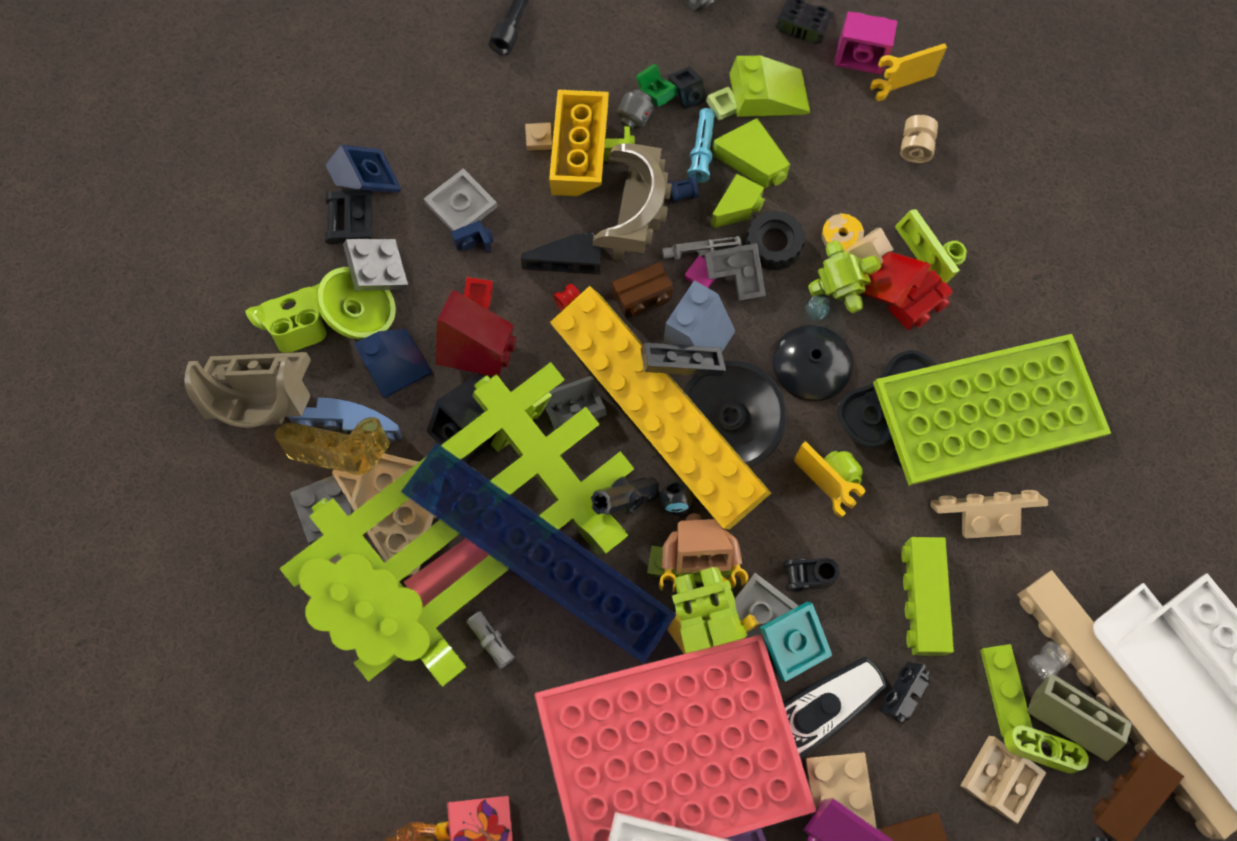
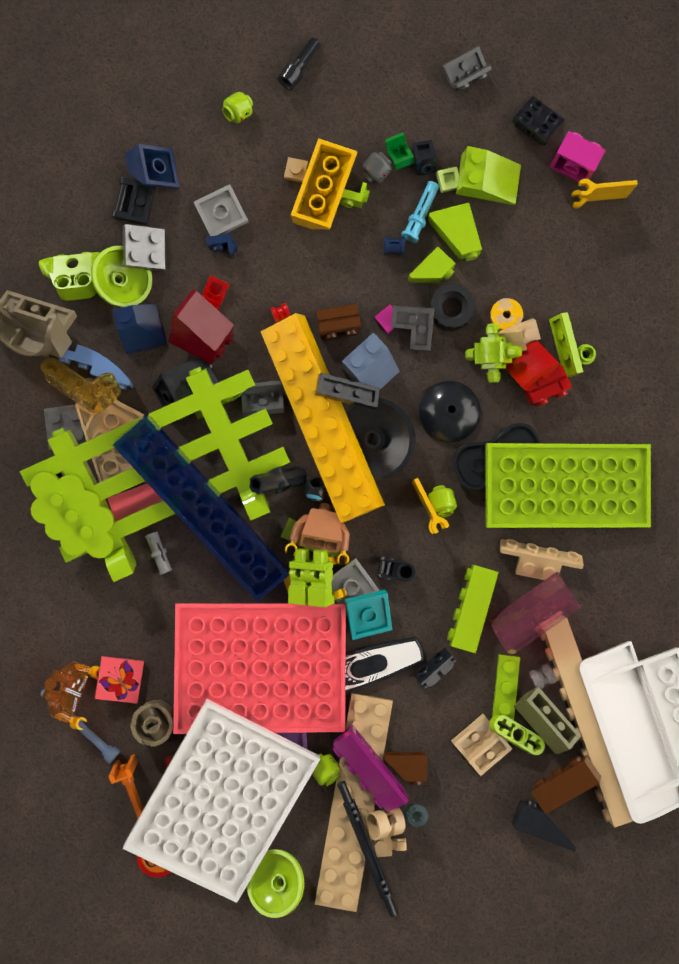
camera: 20 degrees right, 15 degrees up
black slope [521,232,602,275] -> none
dark tan piece [592,143,672,261] -> none
light grey piece [662,236,742,260] -> none
clear light blue plate [805,295,830,321] -> none
tan wheel [900,115,938,163] -> none
none -> lime head [222,92,253,123]
none -> clear pink slope [489,572,582,654]

